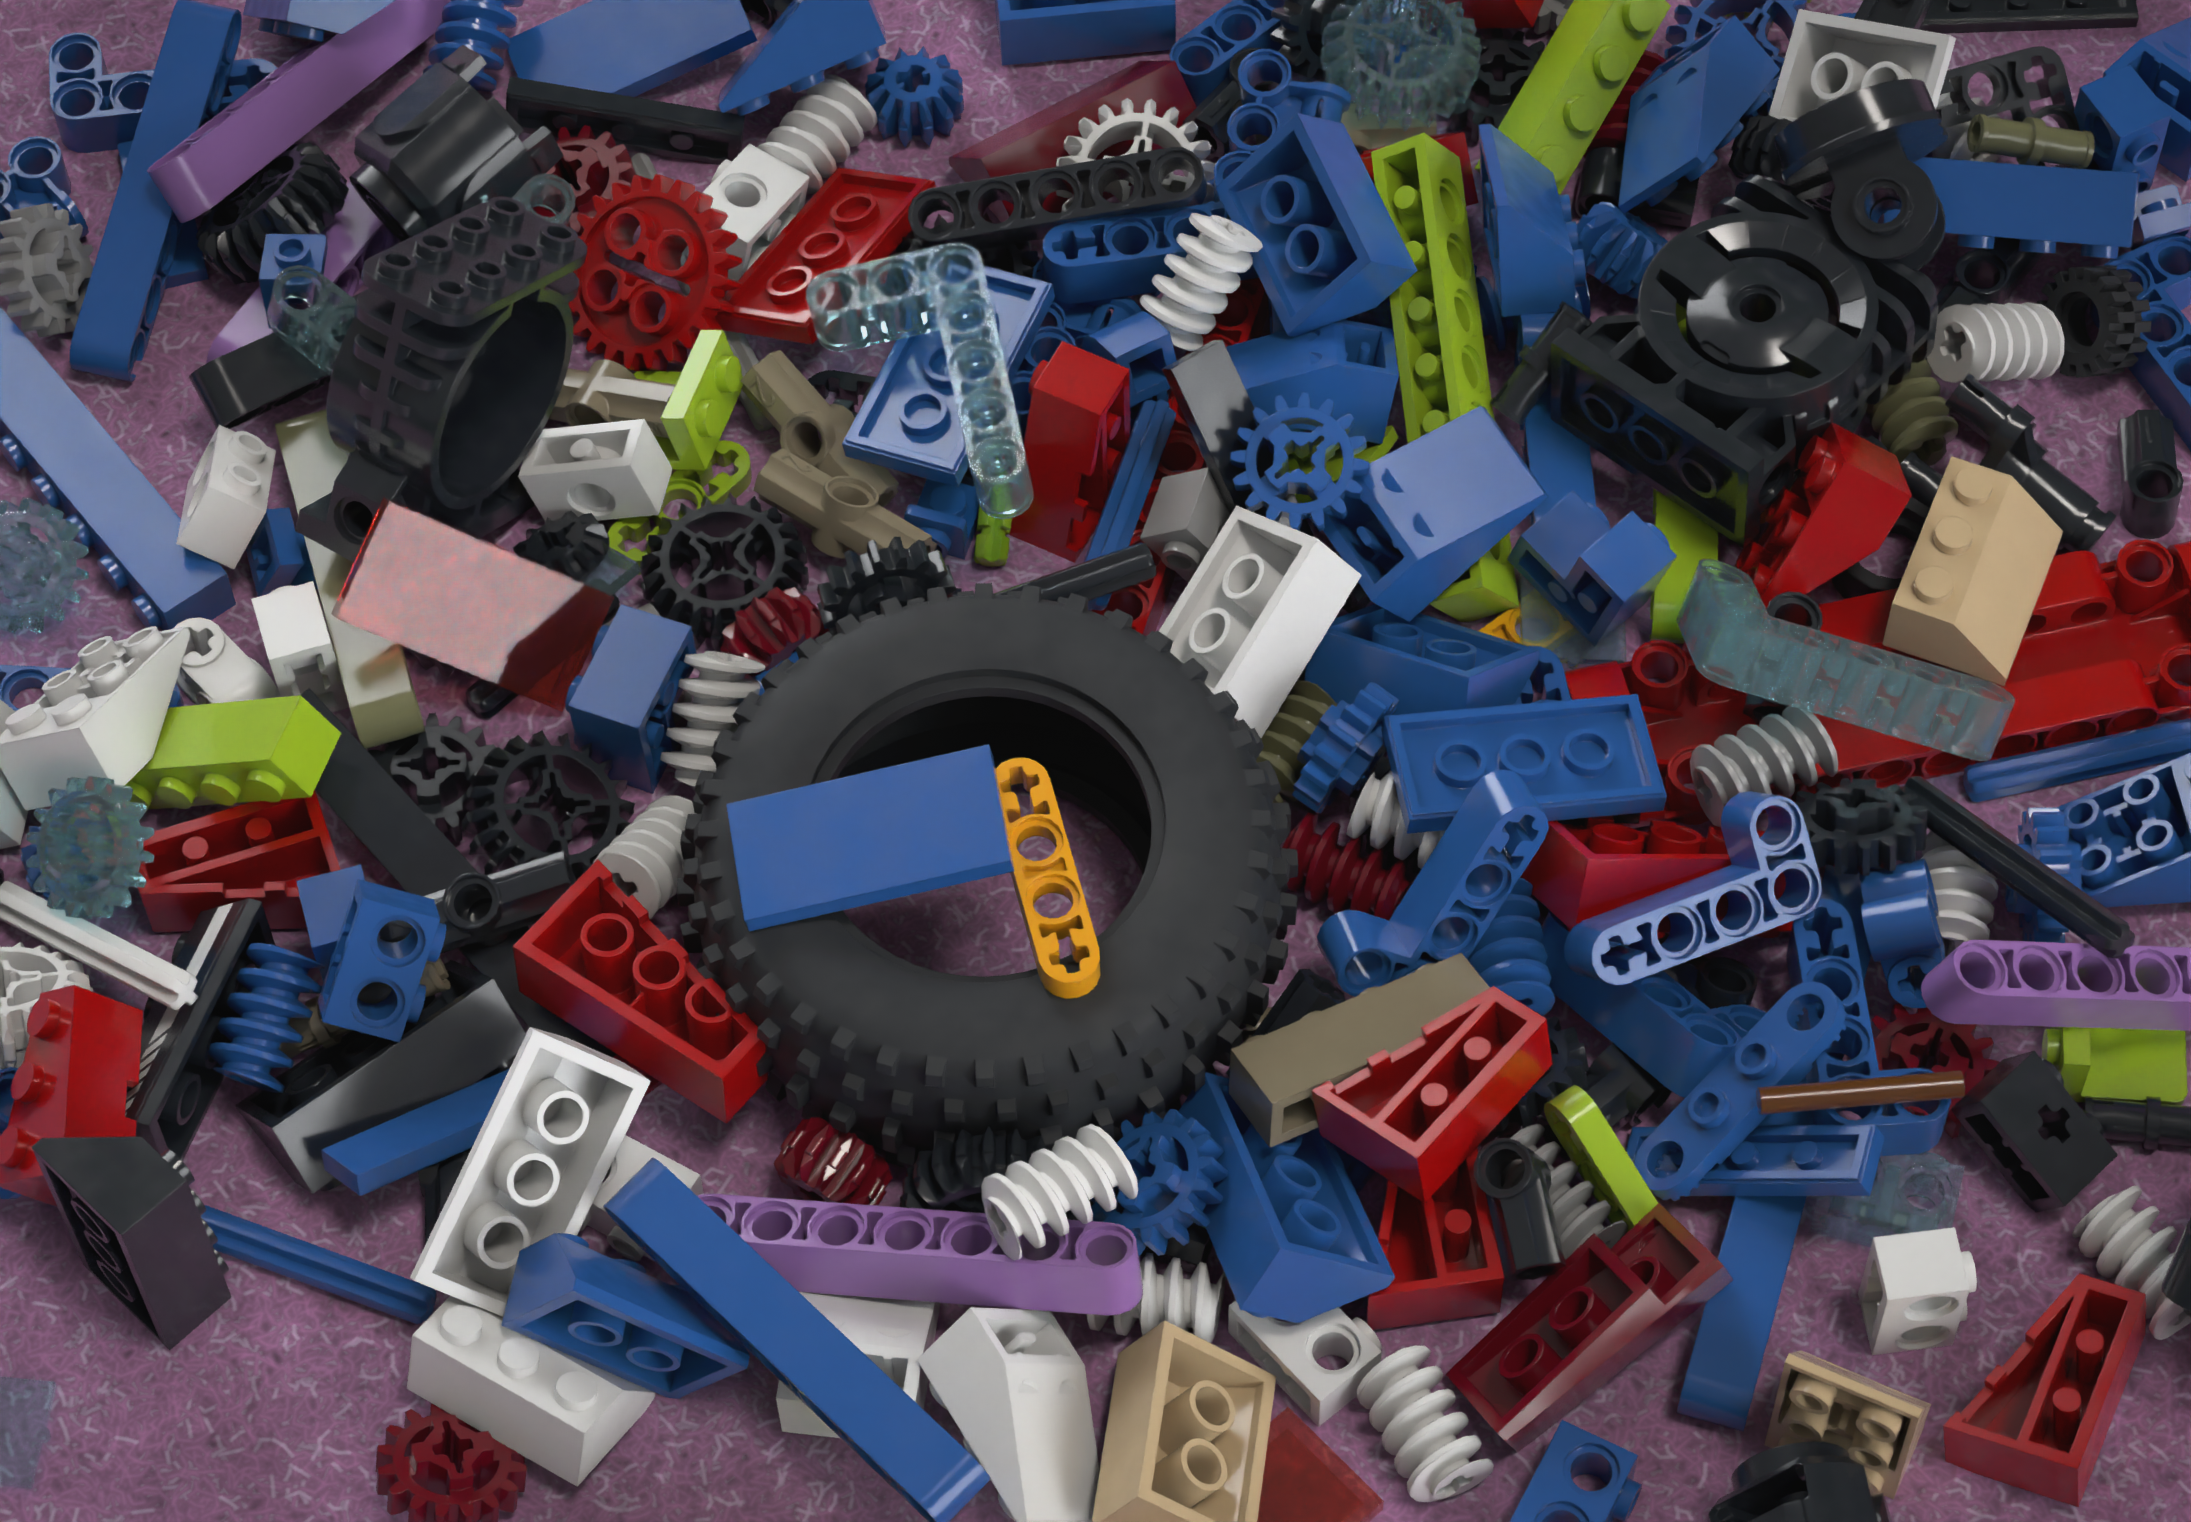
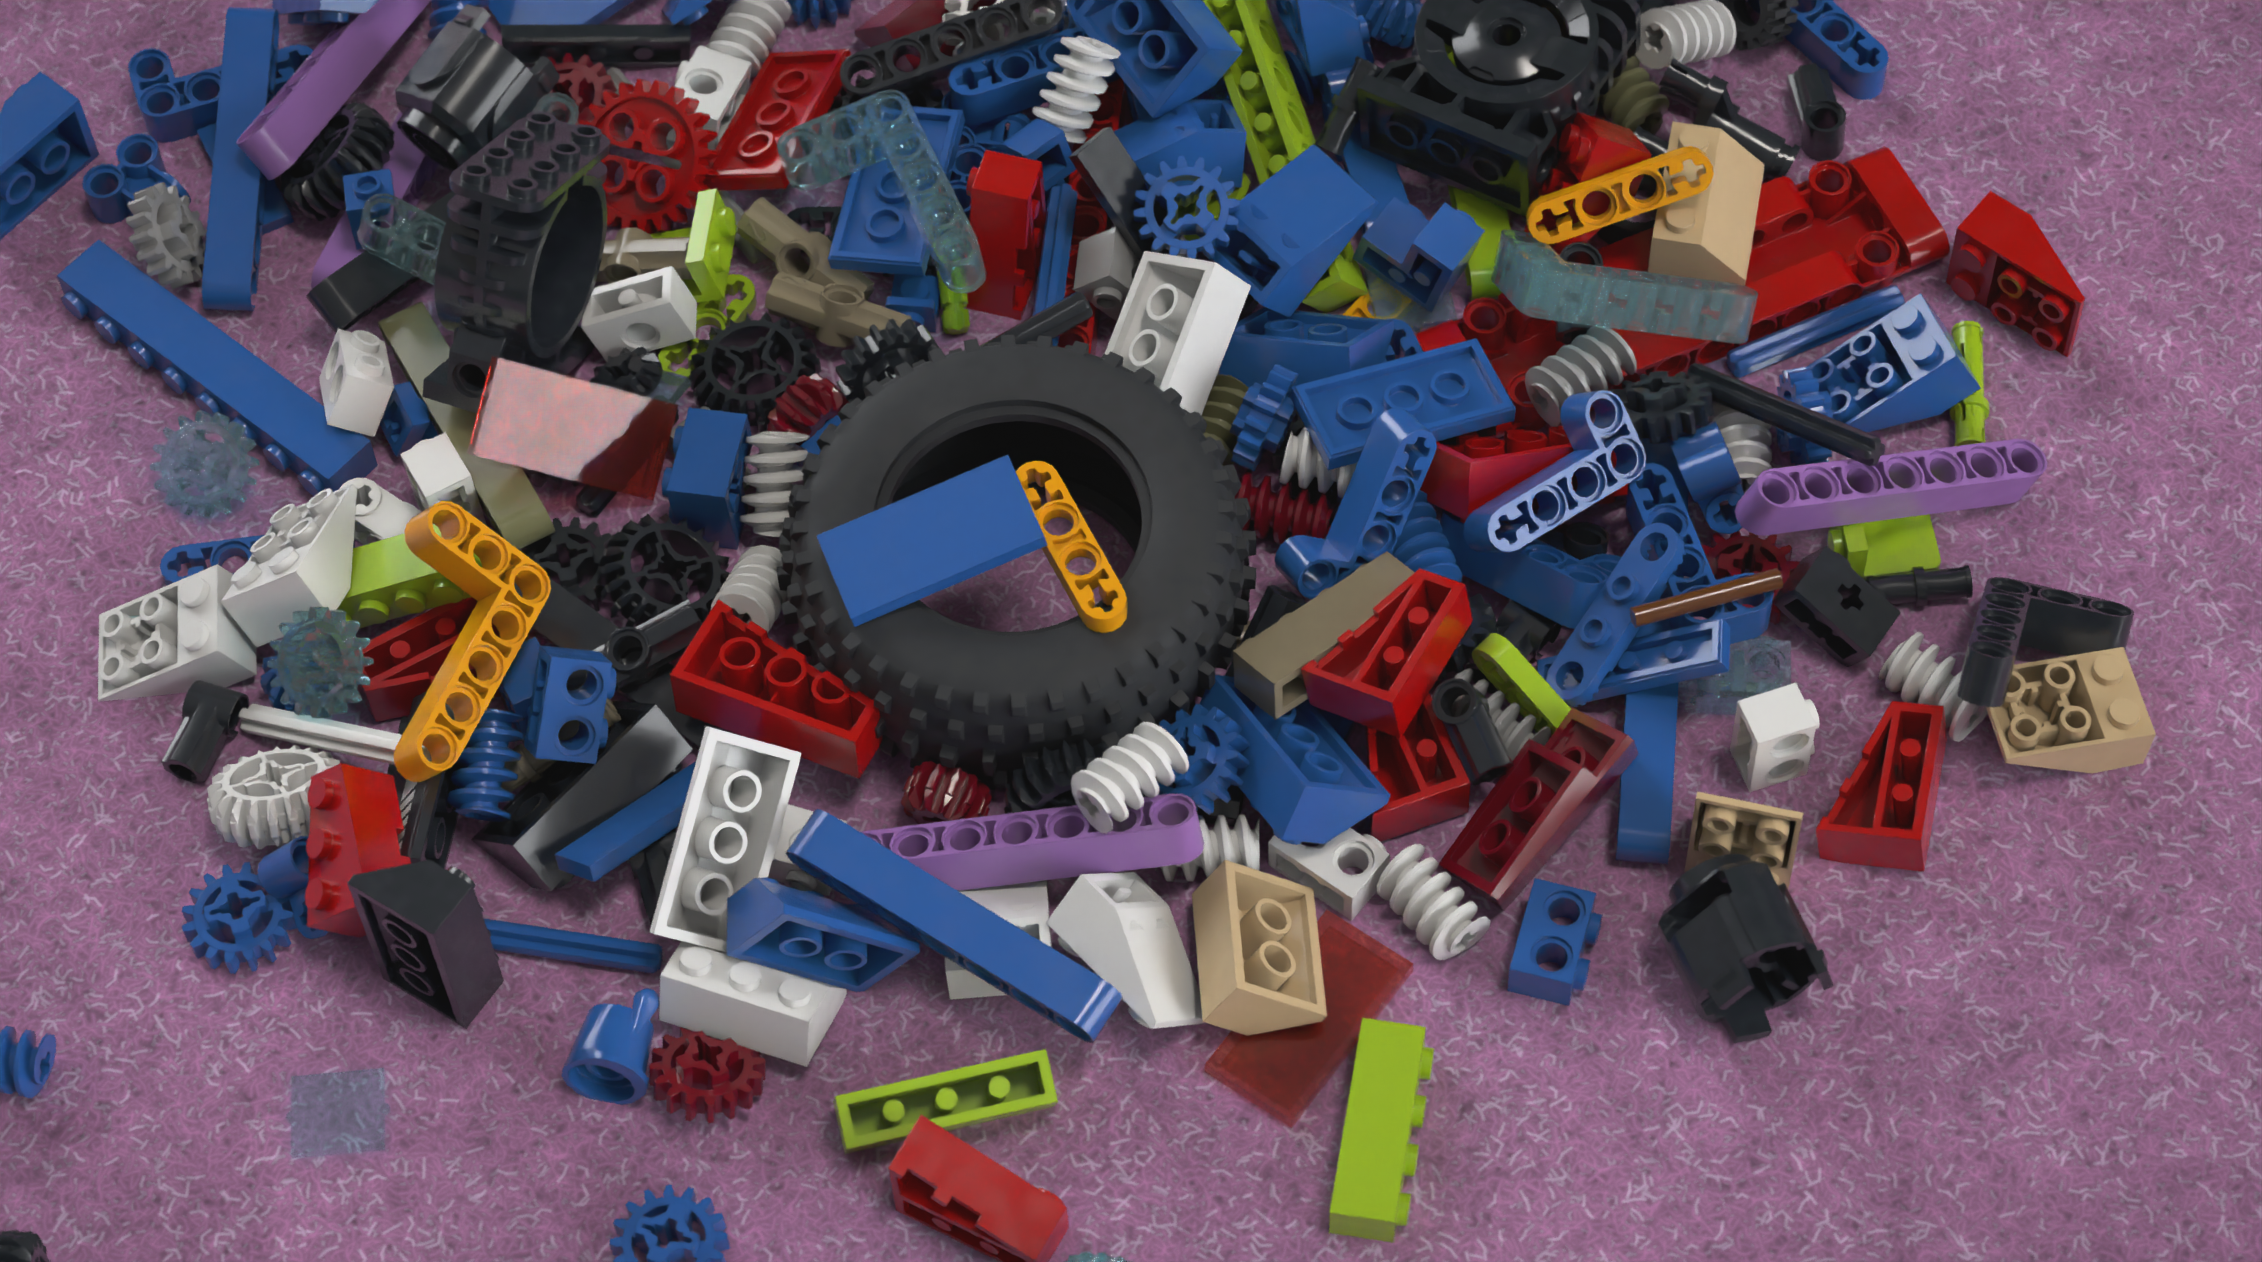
camera: 10 degrees left, 0 degrees up
none -> light orange beam [394,501,551,782]
none -> blue hat [562,988,660,1105]
none -> light orange beam [1526,146,1714,244]

